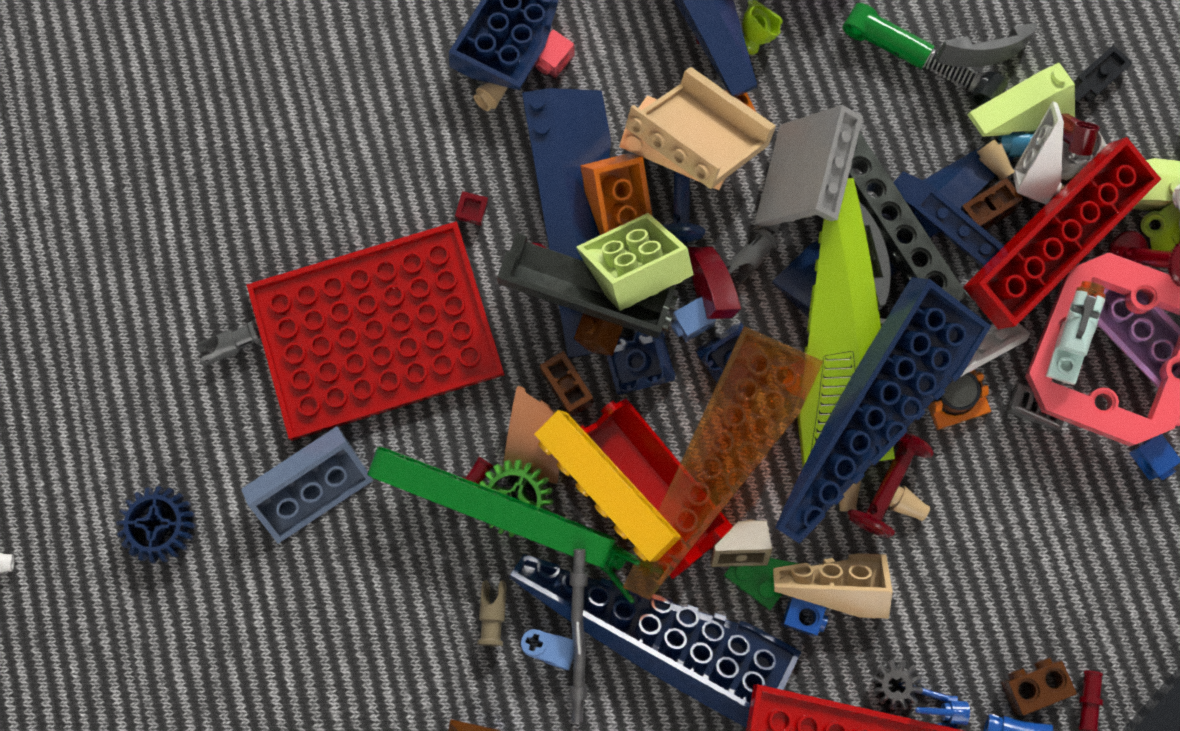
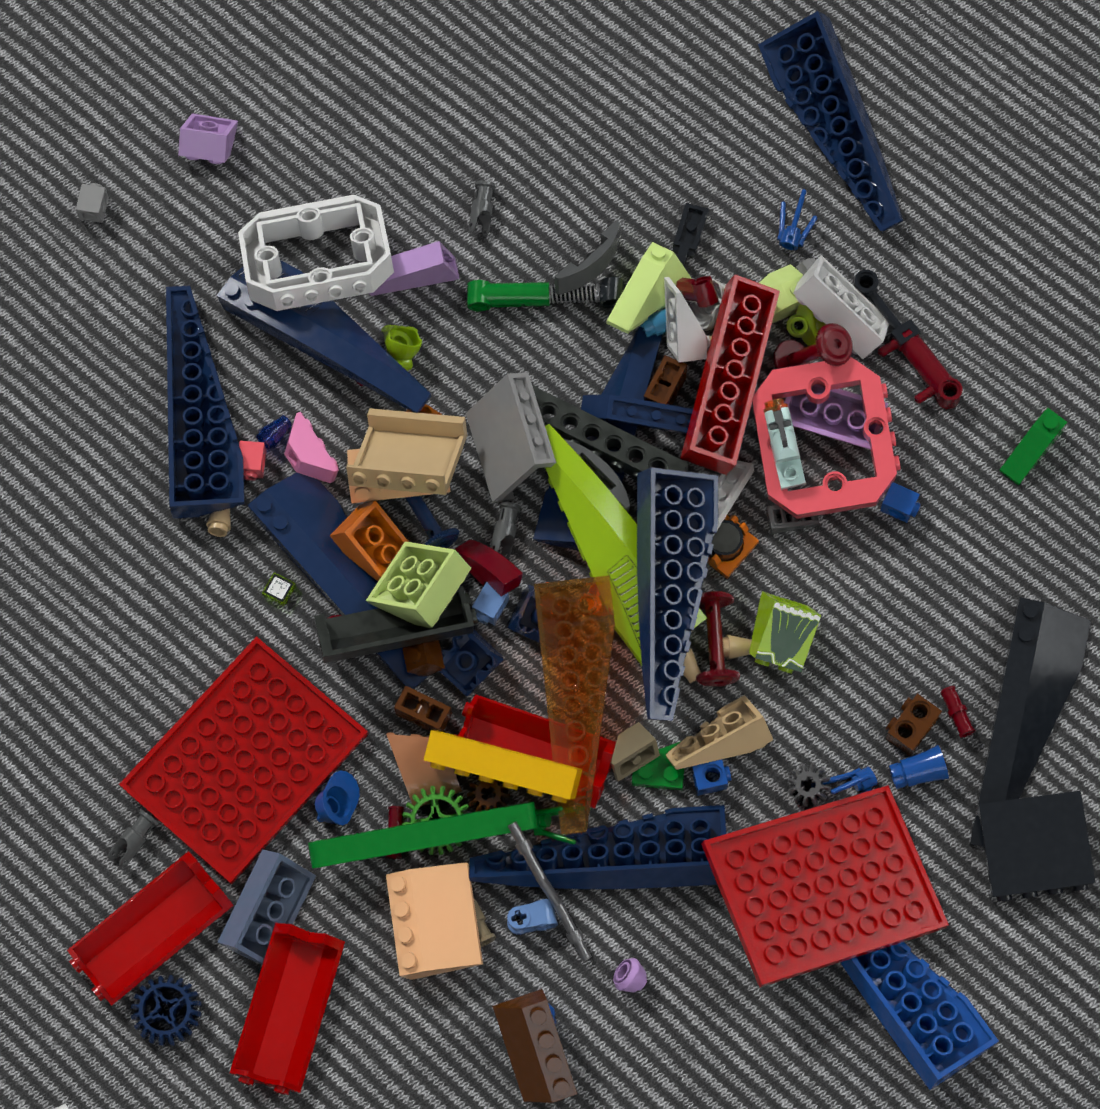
camera: 30 degrees left, 5 degrees down
dark red plate [455,191,489,226] -> none
tan cone [977,139,1015,181] -> none
none -> red panel [67,851,234,1006]
none -> red panel [230,923,345,1095]
none -> clear blue cone [256,415,292,450]
none -> tile [262,572,296,606]
none -> bright pink slope [284,412,339,483]
none -> blue piece [315,771,360,826]
none -> light nougat slope [386,862,483,980]
none -> reddish brown gear [467,777,511,812]
none -> slope [749,591,821,674]

